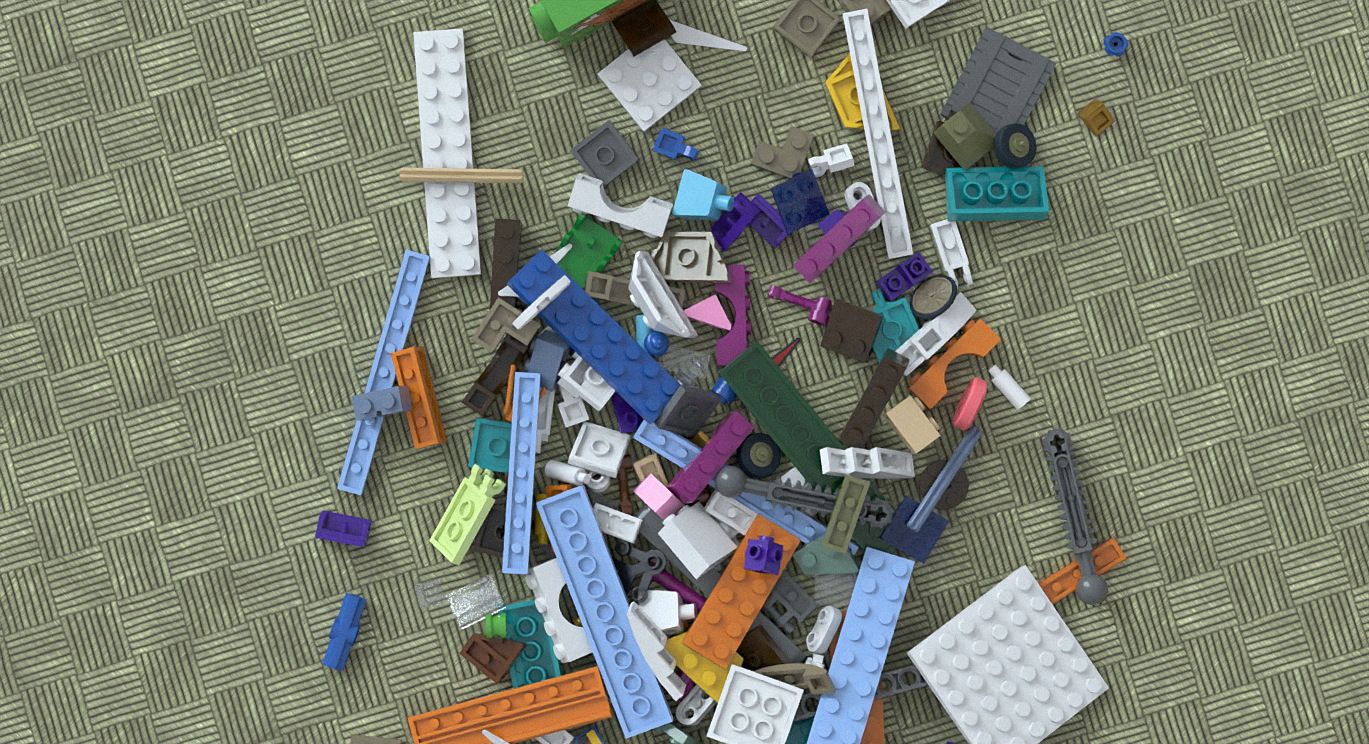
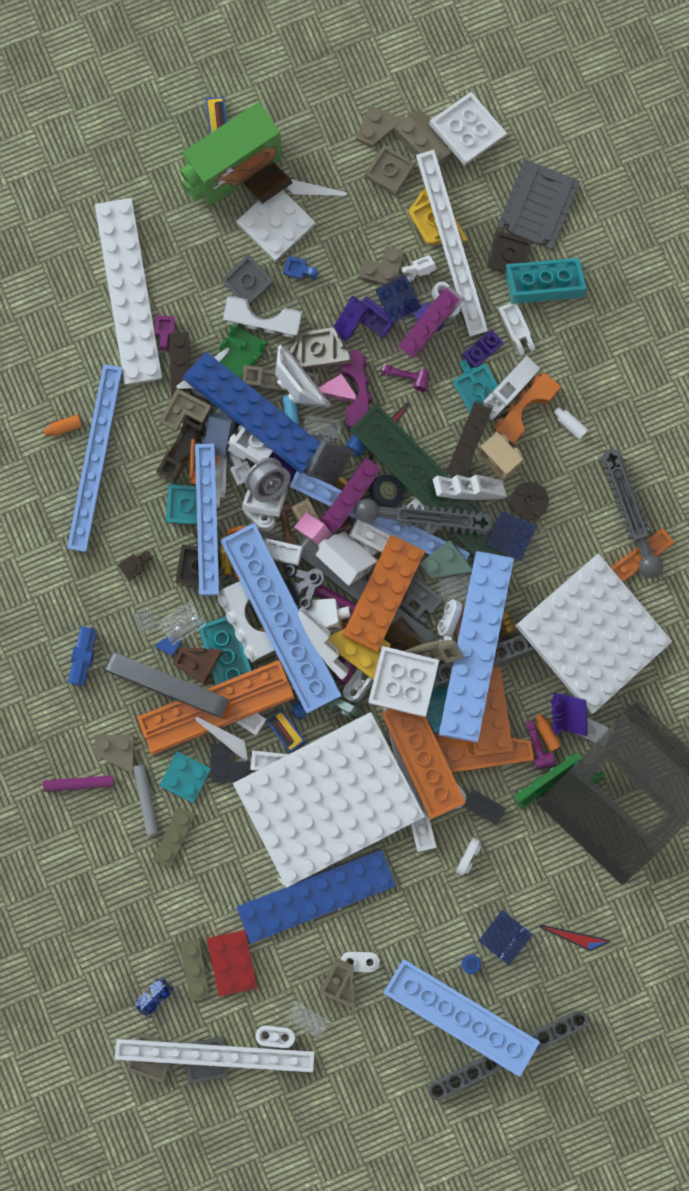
camera: 10 degrees left, 5 degrees down
dark purple hinge [315,510,372,547] -> none
sand blue piece [351,386,413,421] -> none
orange fence [391,346,448,450] -> none
tan axle [400,168,523,183] -> none
yellowish green tile [429,464,506,565] -> none
bright green wheel [485,613,507,639] -> none
white tile [512,275,571,329] -> none
white cylinder [545,460,590,486] -> none
blue plate [644,331,669,356] -> none
medium azure torso [672,169,735,221] -> none
dark purple brick [744,536,783,575] -> none
dark brown plate [820,299,884,363] -> none
olive plate [821,474,870,554] -> none
sand blue axle [907,426,982,532] -> none
dark tan wheel [910,275,957,319] -> none
olive slope [933,103,996,171] -> none
coral wheel [953,377,987,431] -> none
black wheel [994,123,1037,169] -> none
pearl gold slope [1077,99,1115,137] -> none
blue plate [1103,32,1128,57] -> none
none -> orange cylinder [43,414,82,437]
none -> dark grey beam [104,652,230,718]
none -> dark brown plate [118,550,153,581]
none -> magenta plate [155,316,175,350]
none -> blue tile [156,637,182,656]
none -> light grey wheel [245,457,290,502]
none -> blue plate [291,701,308,720]
none -> pearl gold wheel [500,611,518,637]

